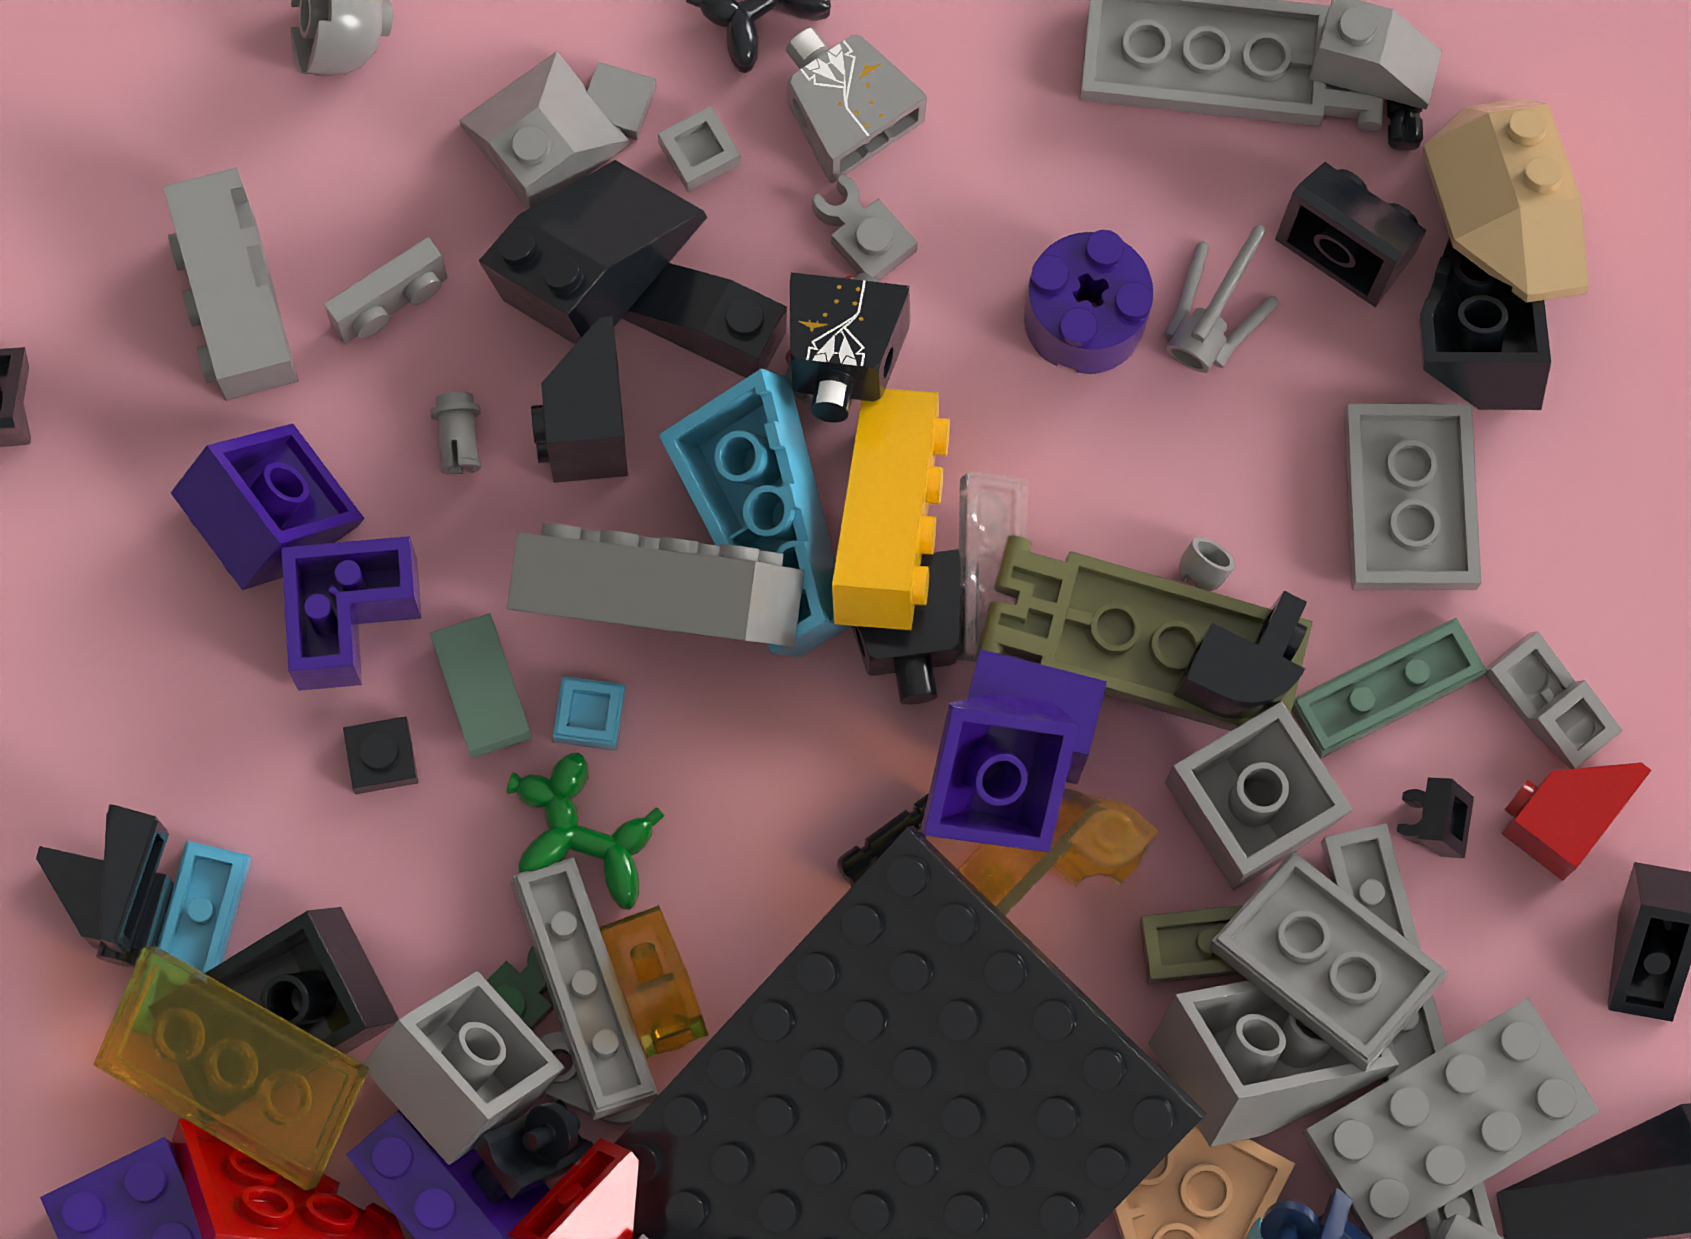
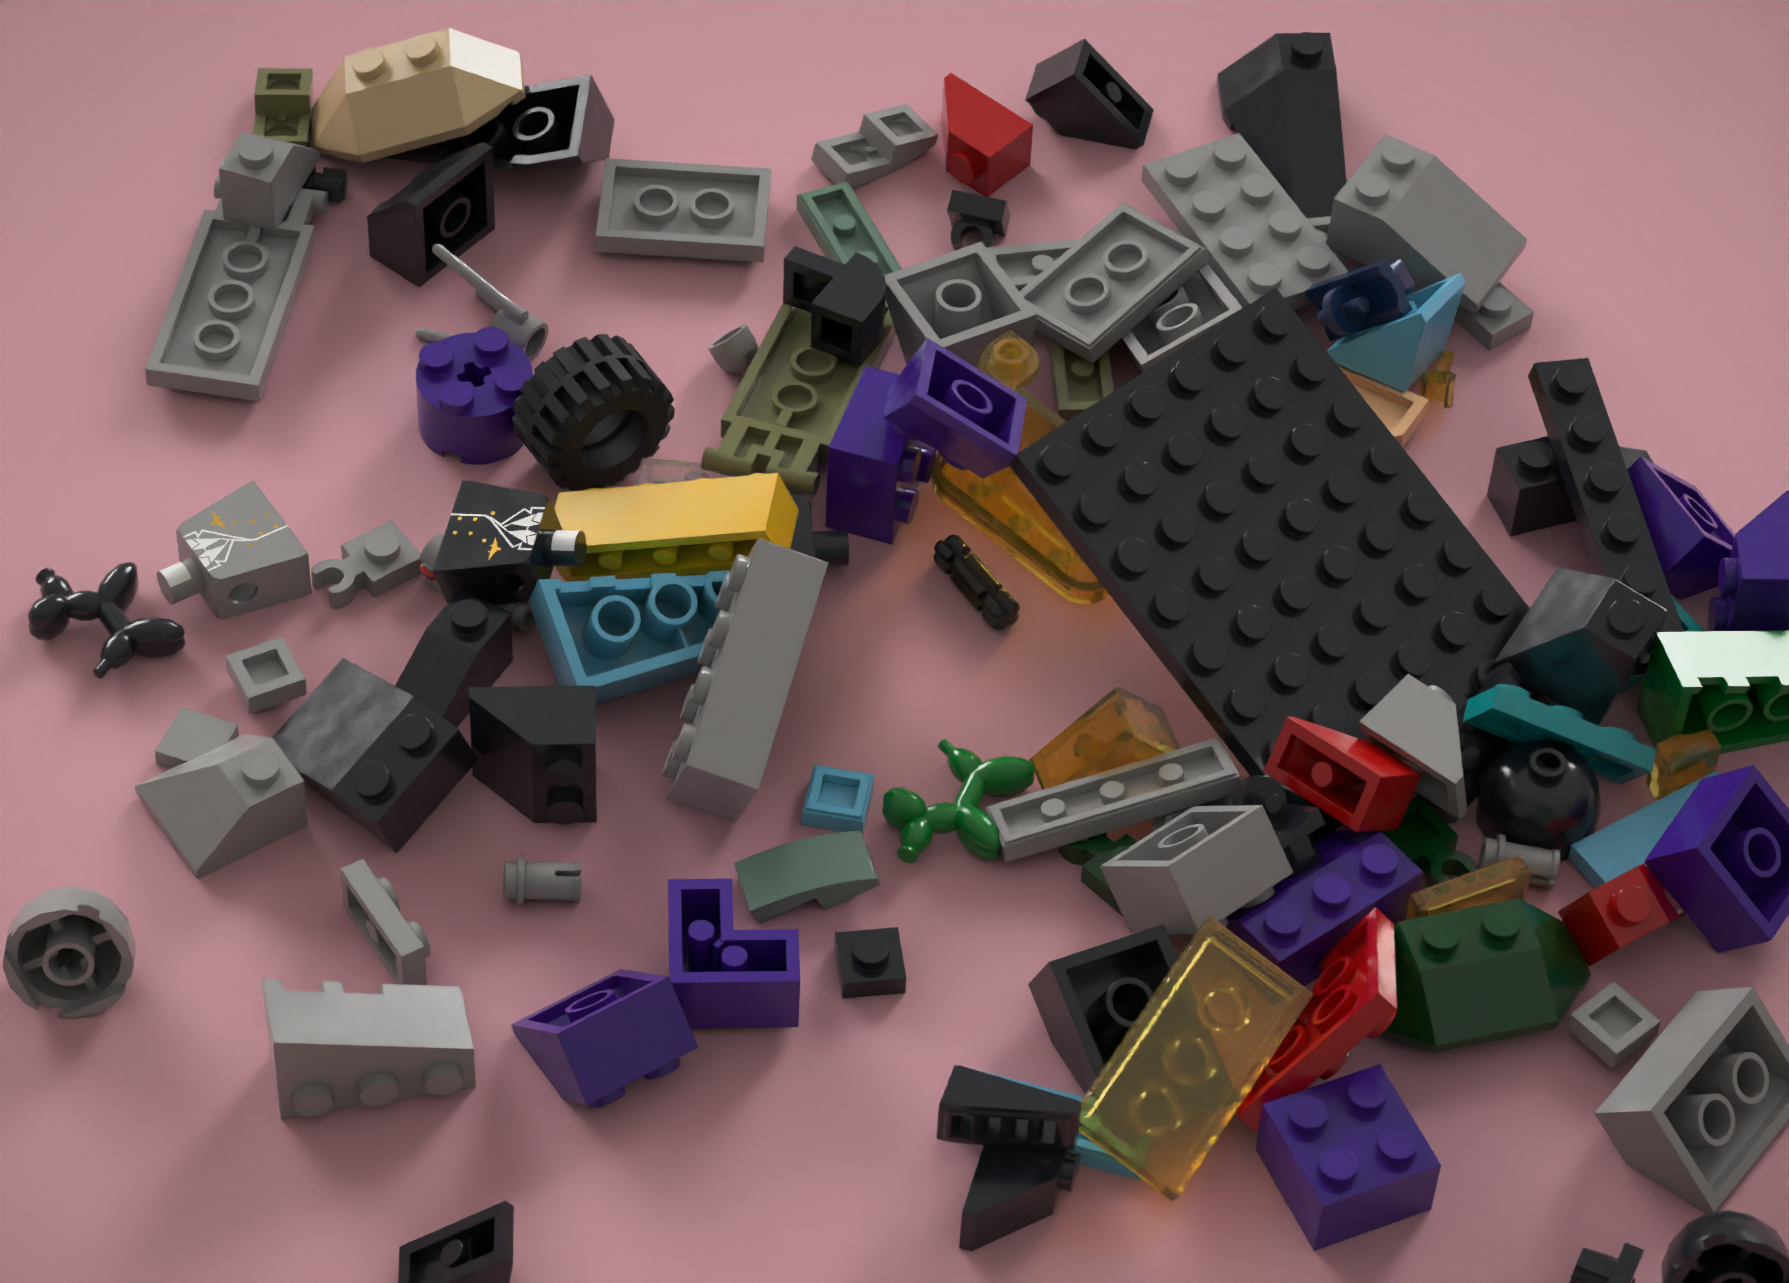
camera: 85 degrees left, 25 degrees down
none -> olive slope [253,68,313,148]
none -> black tyre [512,334,675,491]

